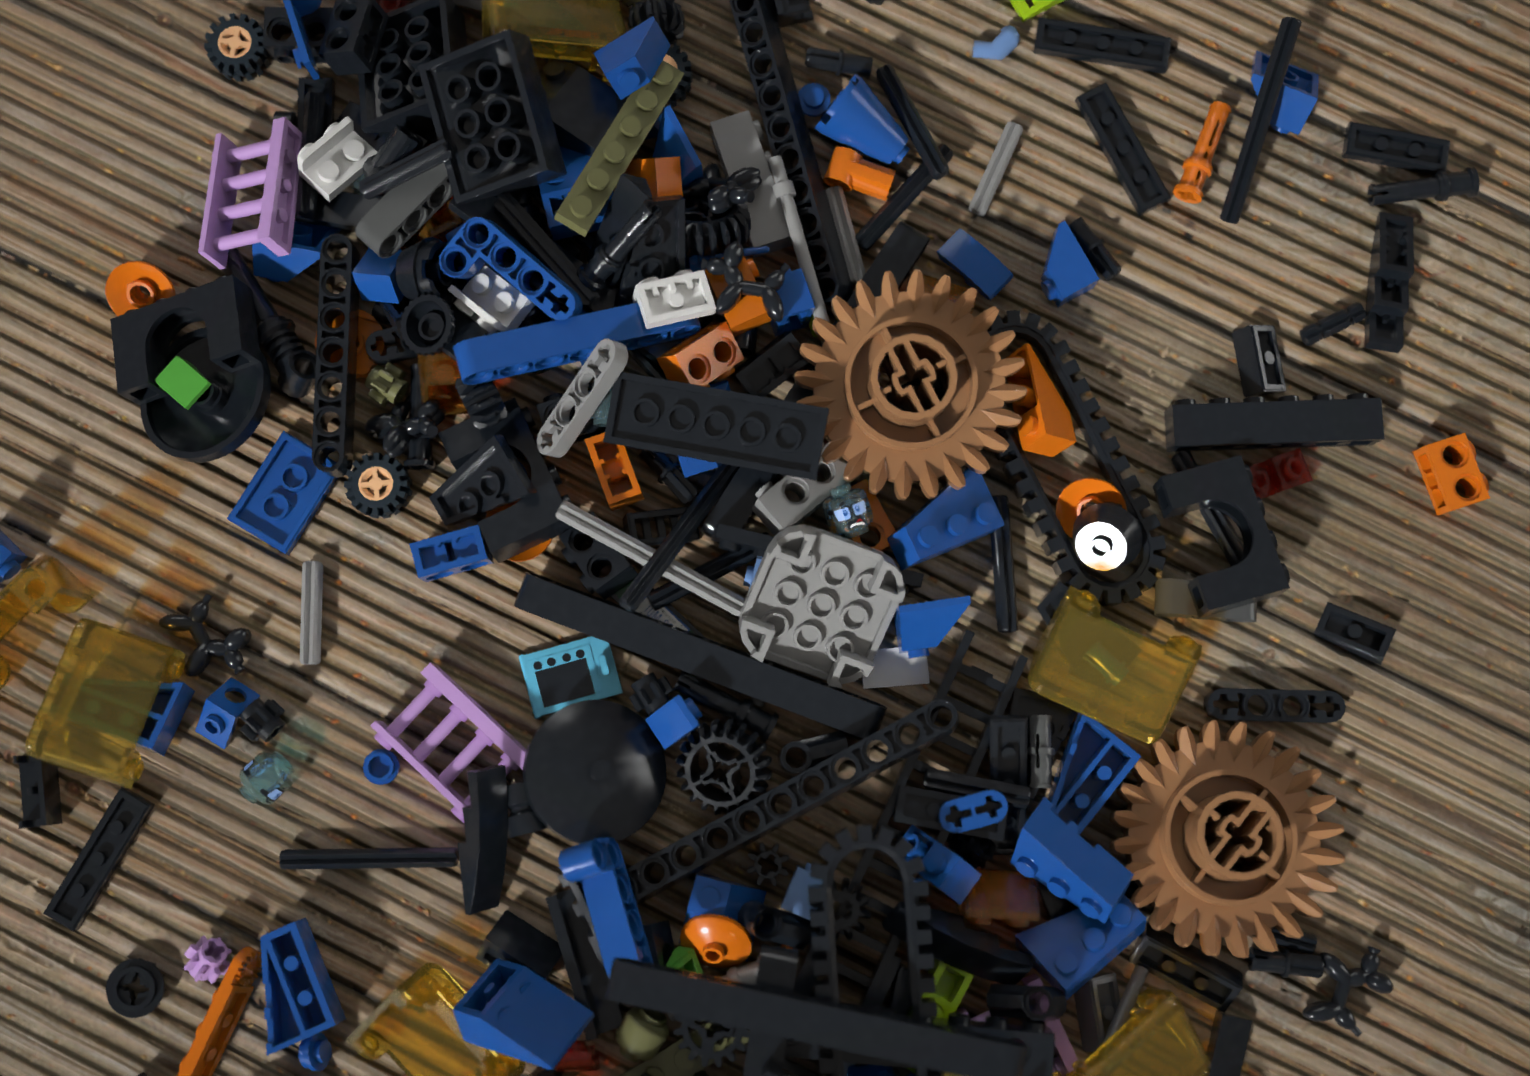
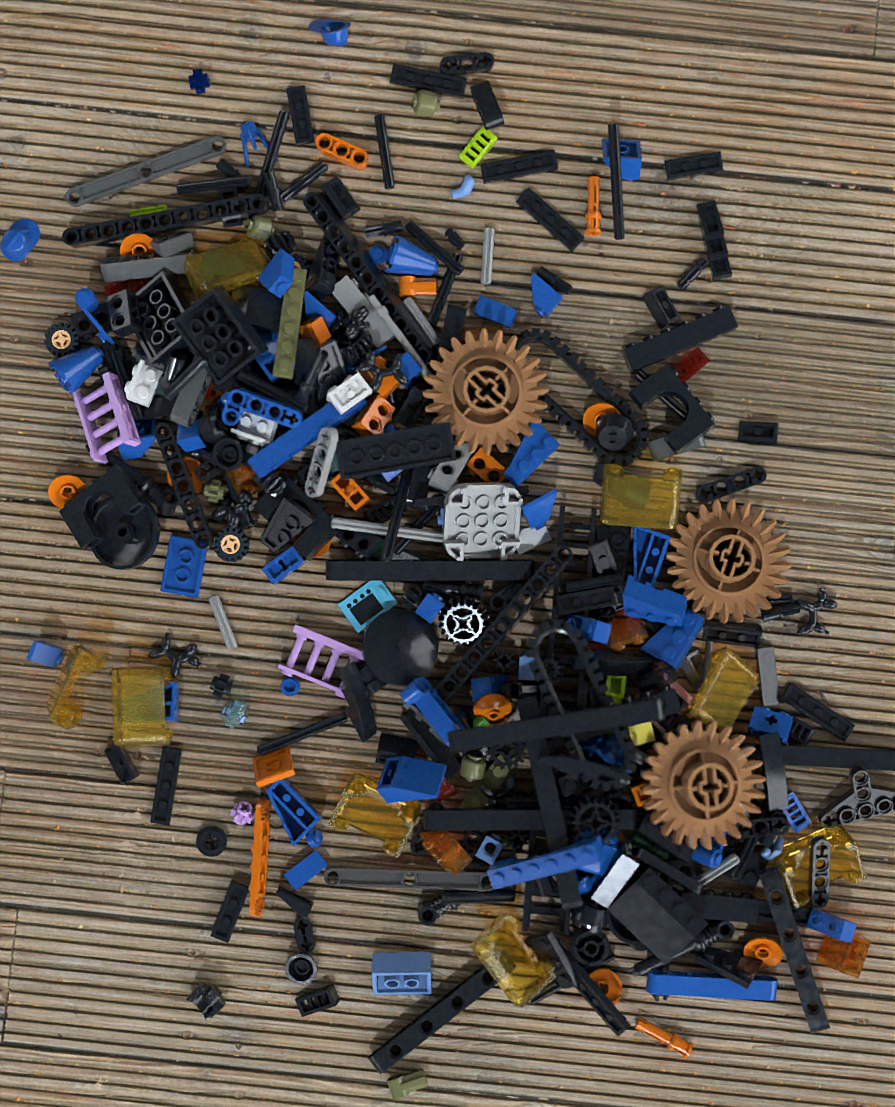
camera: 20 degrees left, 5 degrees up
bright green slope [155,356,212,410] -> none
blue bracket [195,677,260,749] -> none
clear light blue head [822,483,874,539] -> none
blue beam [937,790,1008,833] -> none
black axle [990,495,1018,633] -> none
orange slope [1005,343,1077,457] -> none
dark grey pin [1027,715,1055,788] -> none
black pin [1367,166,1479,207] -> none
orange brick [1413,433,1490,516] -> none
none -> blue cone [48,346,104,395]
none -> orange plate [252,746,295,788]
none -> black slope [305,237,338,301]
none -> black piece [445,228,465,251]

